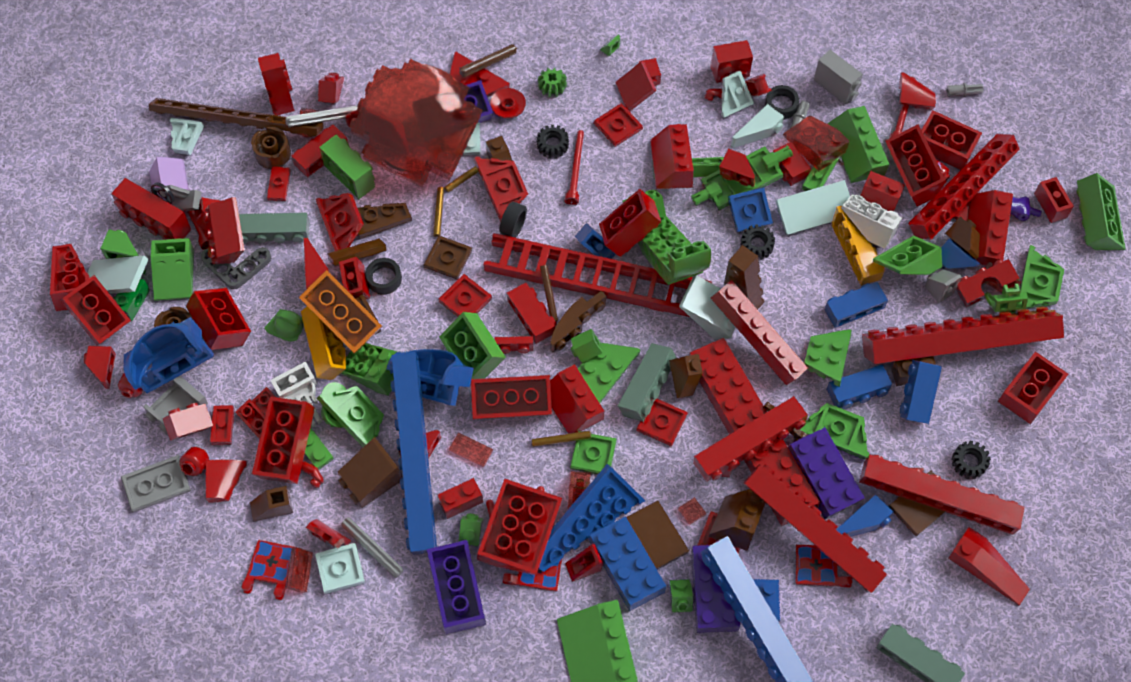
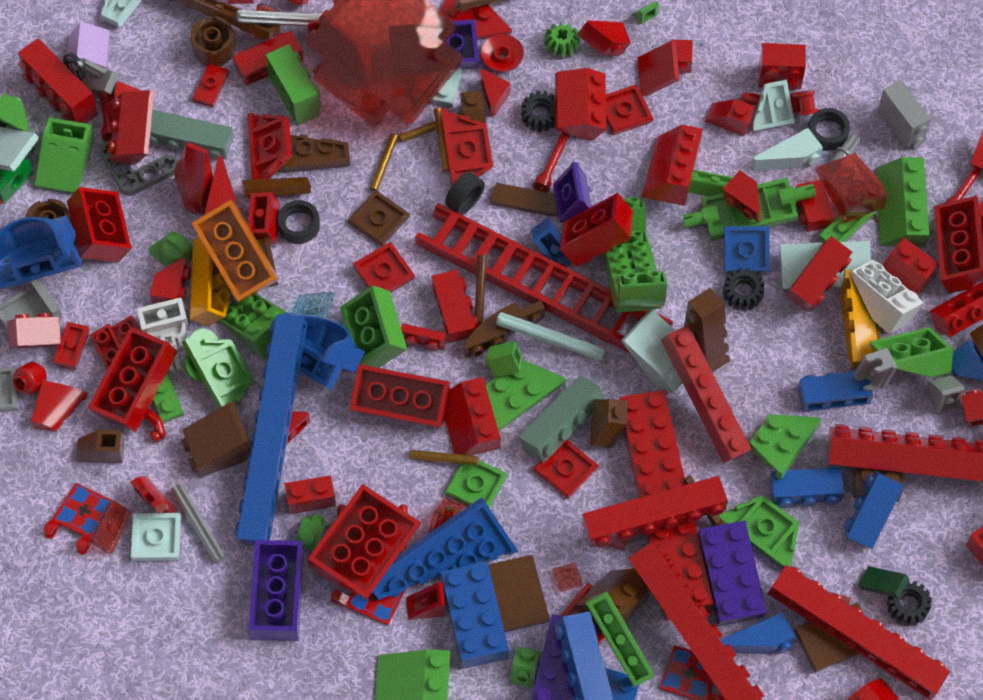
camera: 15 degrees right, 0 degrees up
clear red tile [449,432,493,467] -> none
none -> red slope [150,258,191,304]
none -> red wedge [173,142,213,215]
none -> clear light blue slope [292,292,335,319]
none -> pearl gold bar [433,108,449,172]
none -> red slope [480,70,511,117]
none -> reddish brown tile [491,182,557,217]
none -> light aqua axle [496,312,605,360]
none -> dark purple slope [553,162,593,223]
none -> red slope [555,68,607,140]
none -> red slope [577,20,631,56]
none -> bright green slope [586,591,655,687]
none -> red slope [704,99,755,136]
none -> red brick [785,236,853,311]
none -> light grey hinge [854,348,898,391]
none -> dark green tile [858,566,909,598]

